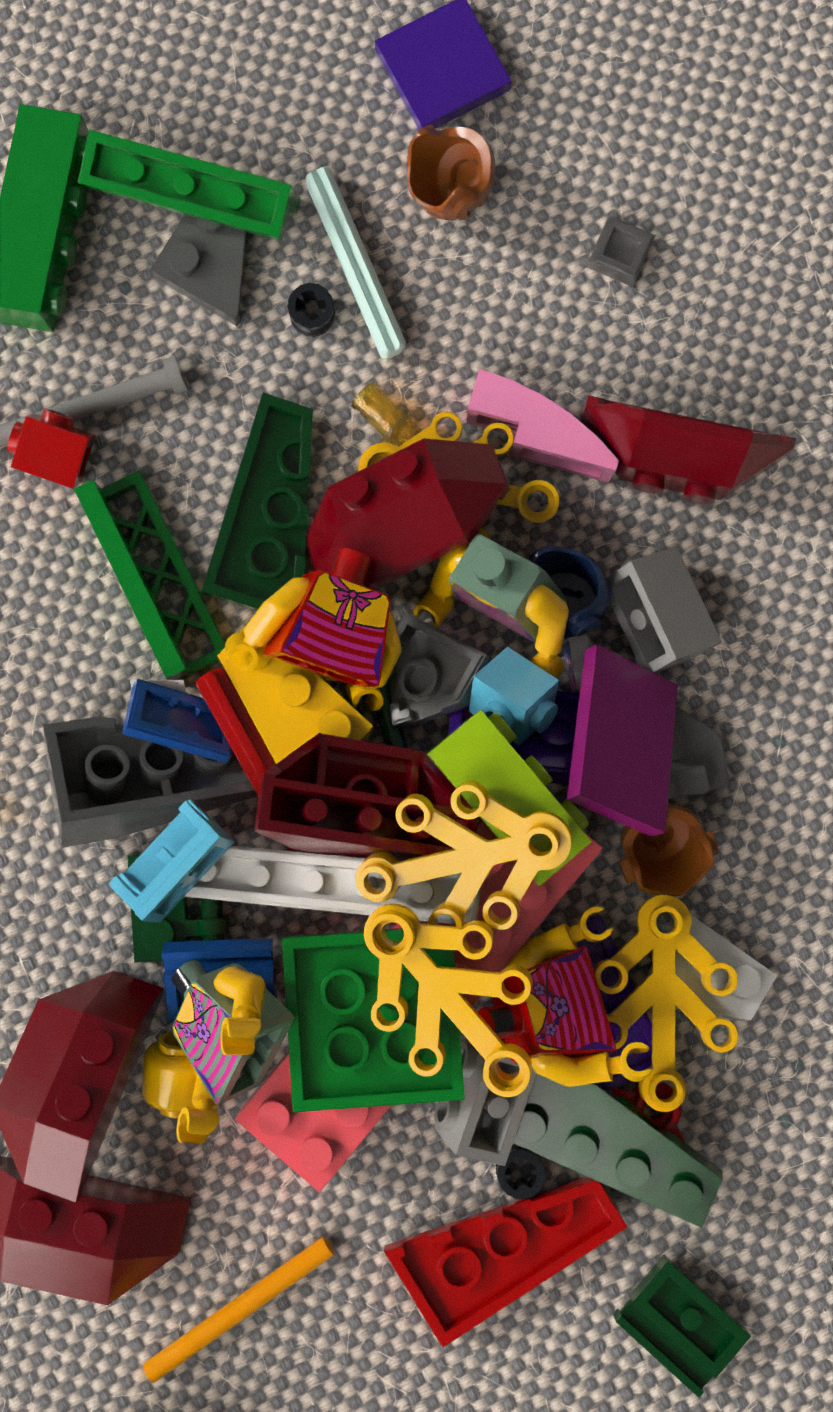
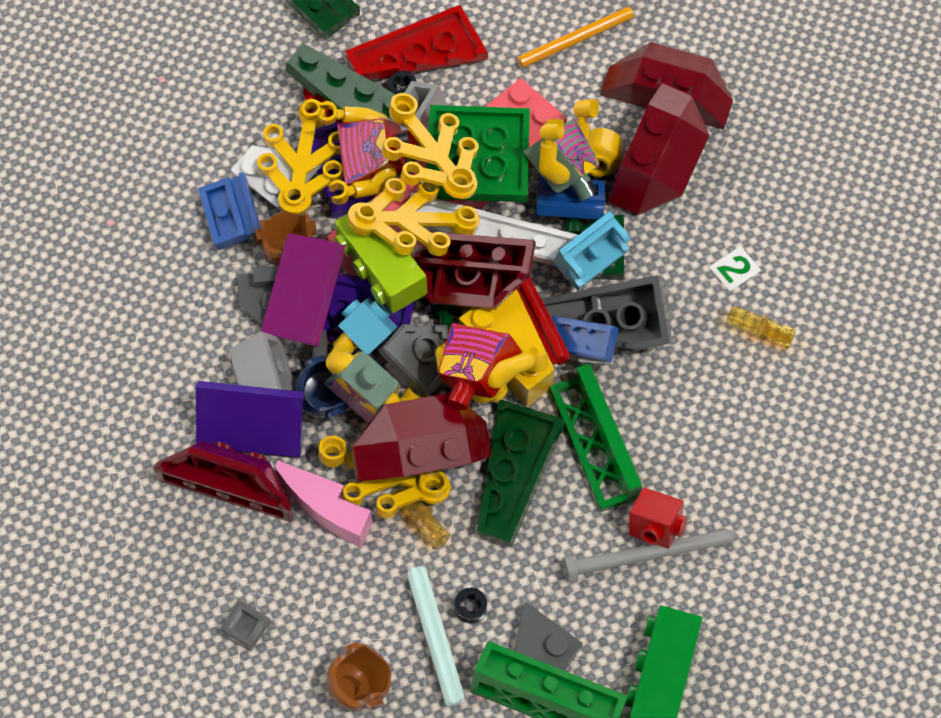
camera: 170 degrees left, 20 degrees down
none -> dark purple tile [195,381,304,457]
none -> blue plate [198,172,260,250]

